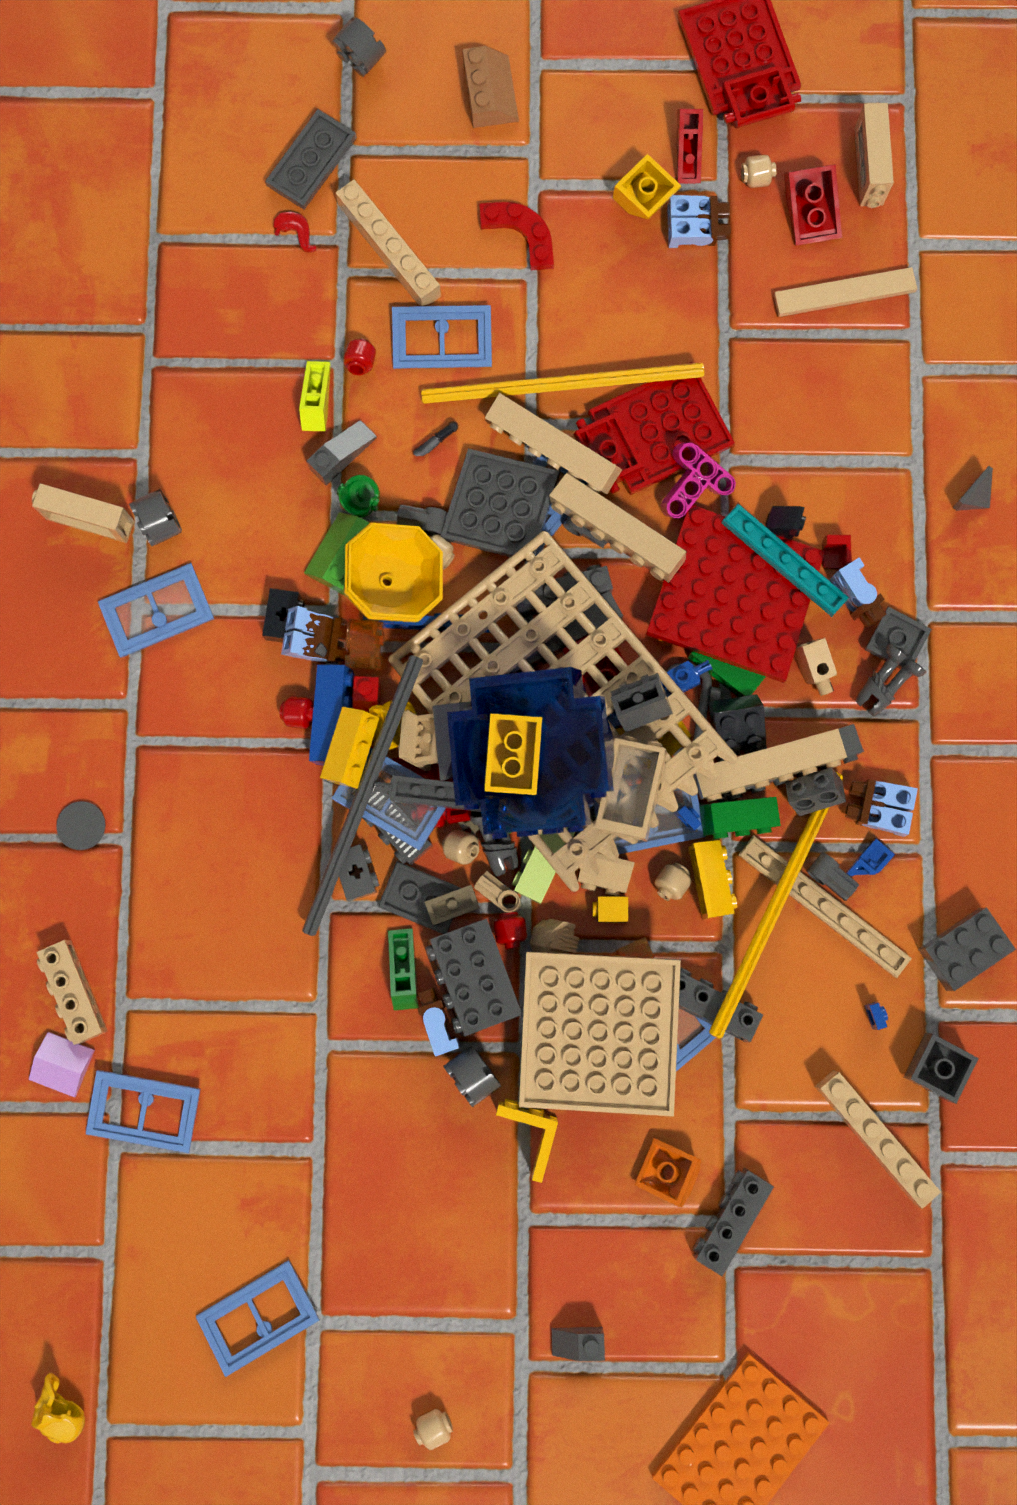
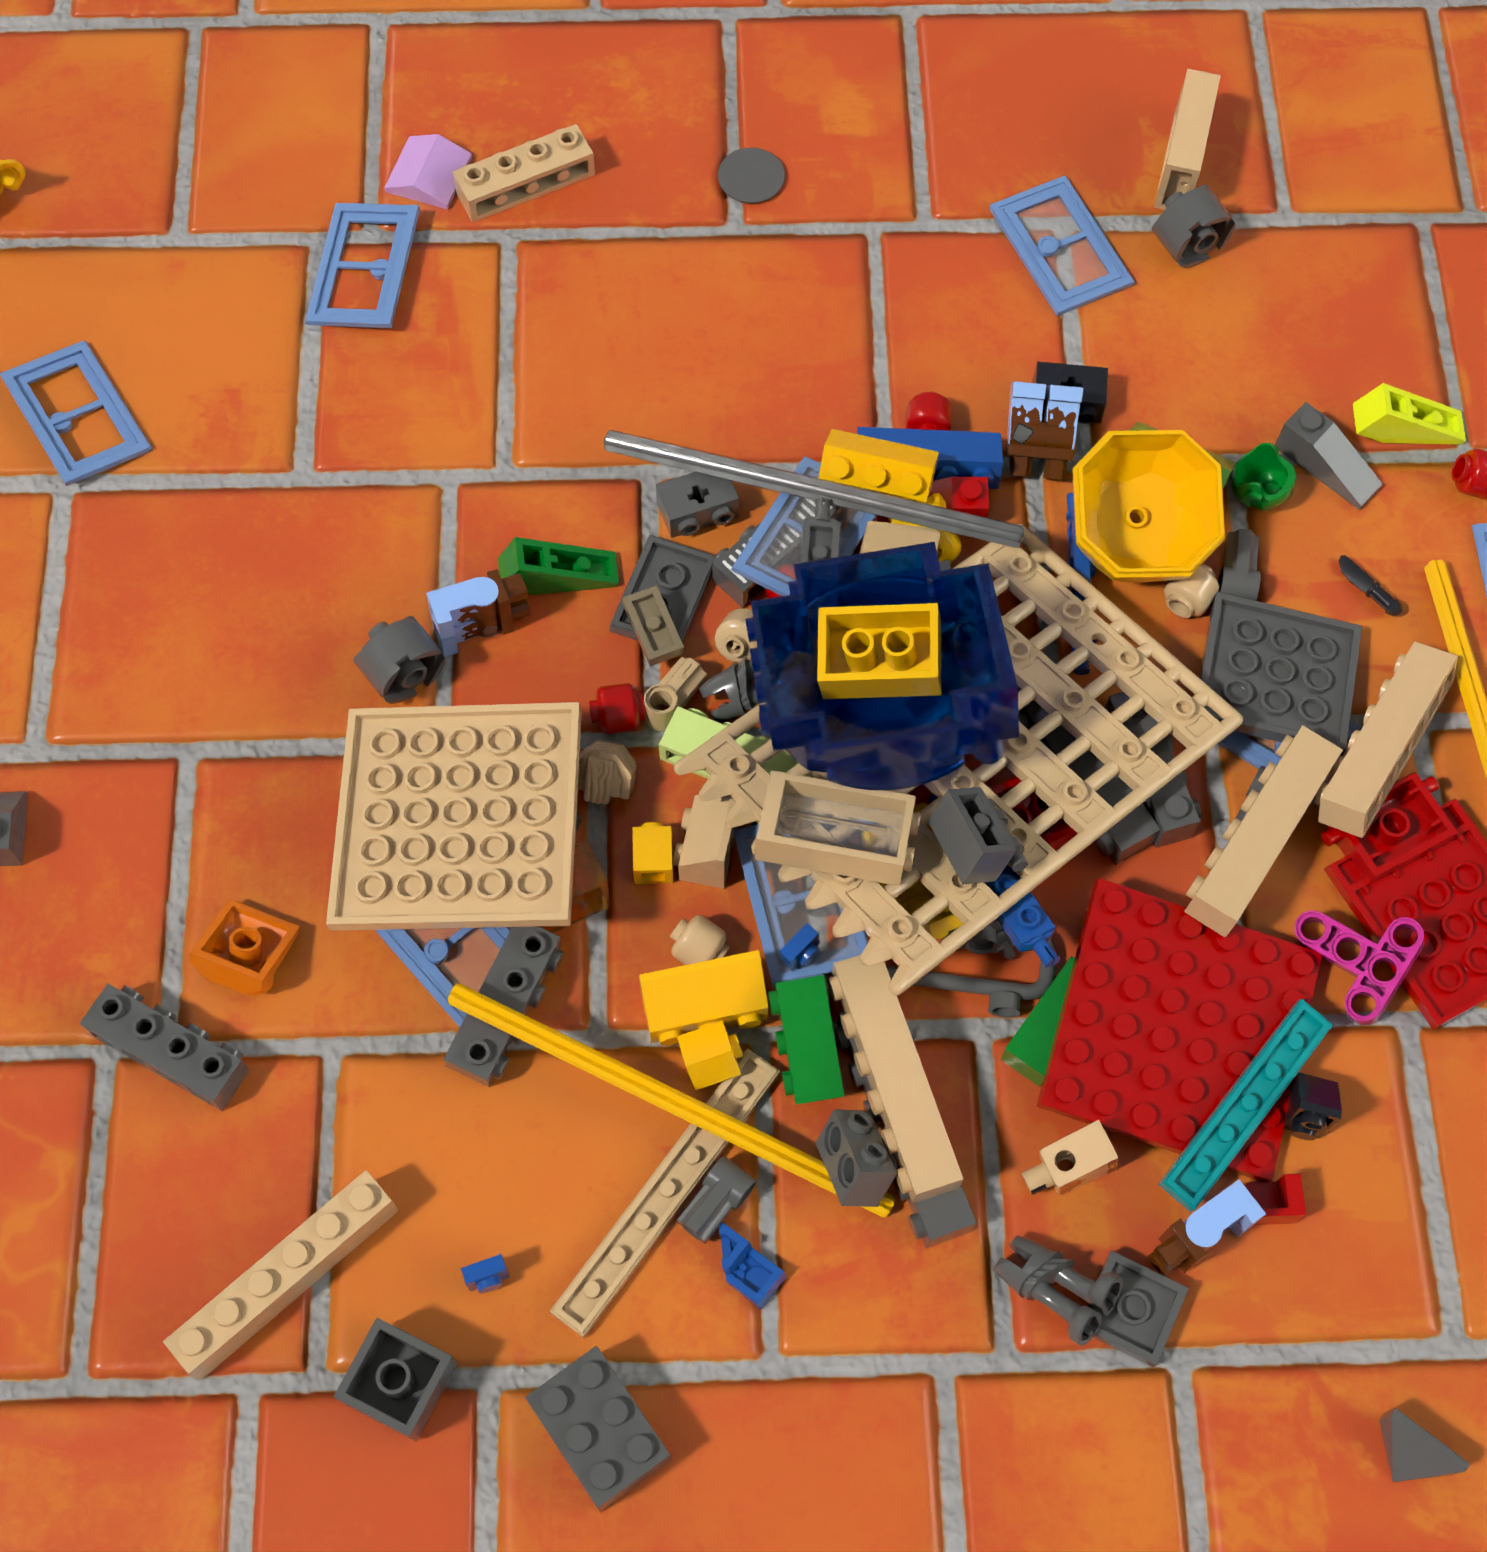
camera: 85 degrees right, 15 degrees down
clear orange brick [345,619,385,669] -> none
dark grey brick [425,919,522,1036] -> none
yellow bracket [496,1098,558,1183] -> none
black piece [709,694,767,758] -> none
light blue hips [845,779,918,837] -> none
none -> yellow brick [677,1020,743,1091]

